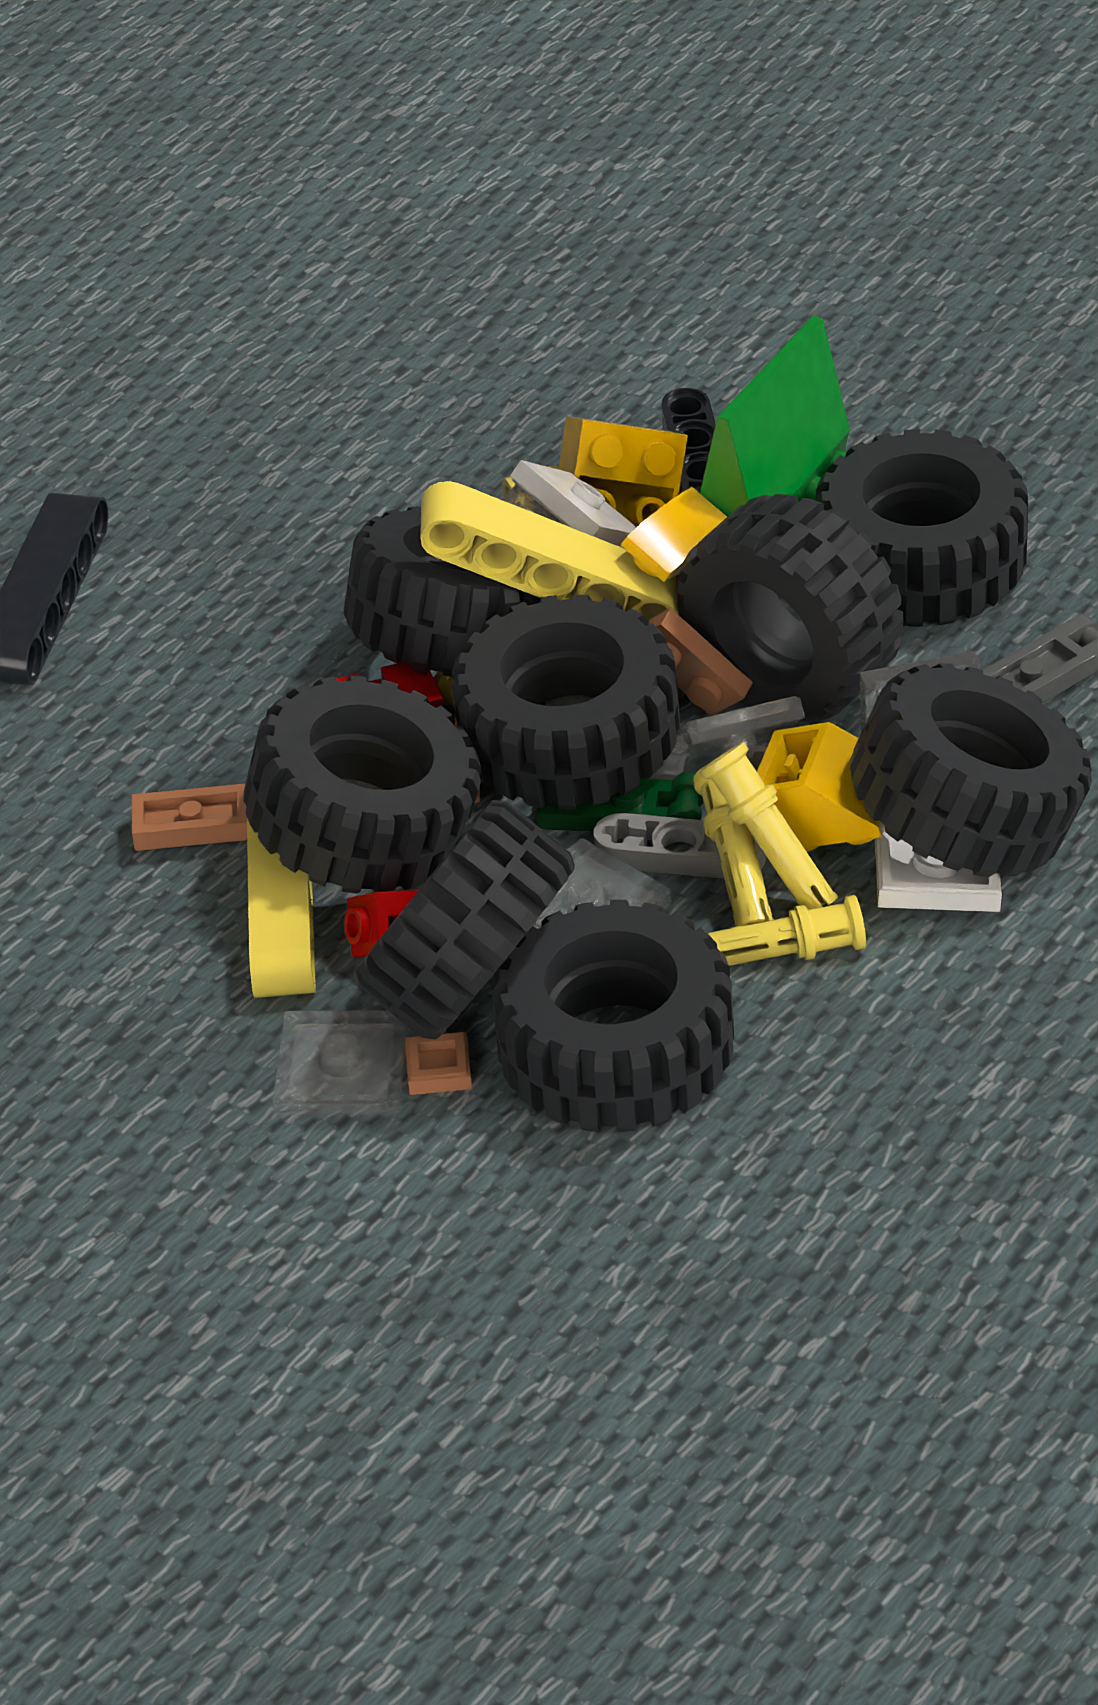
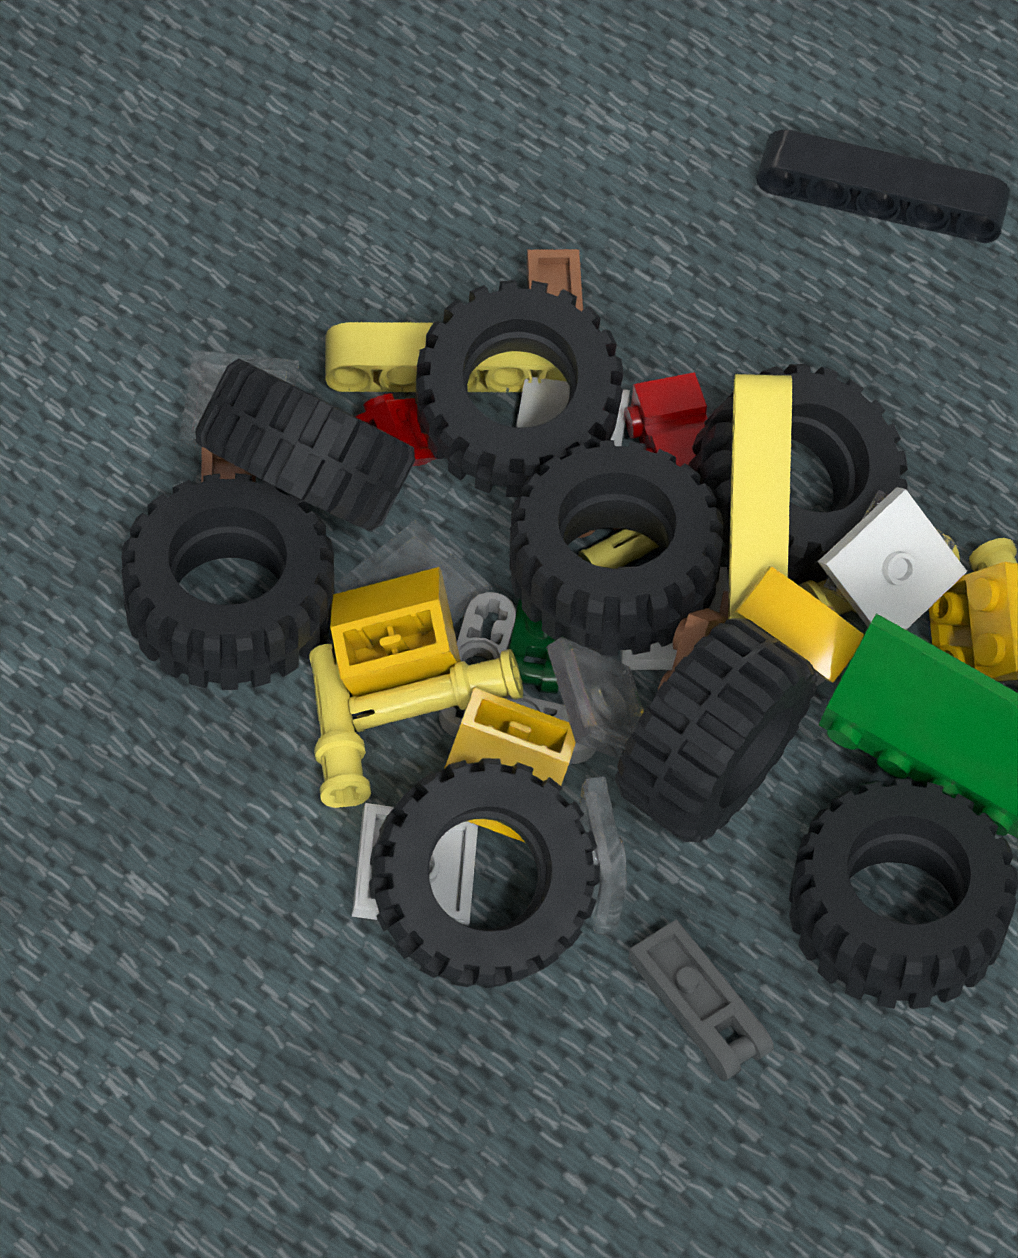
camera: 85 degrees right, 15 degrees up
light yellow pin [699,742,838,910] -> none
none -> yellow slope [330,567,461,697]

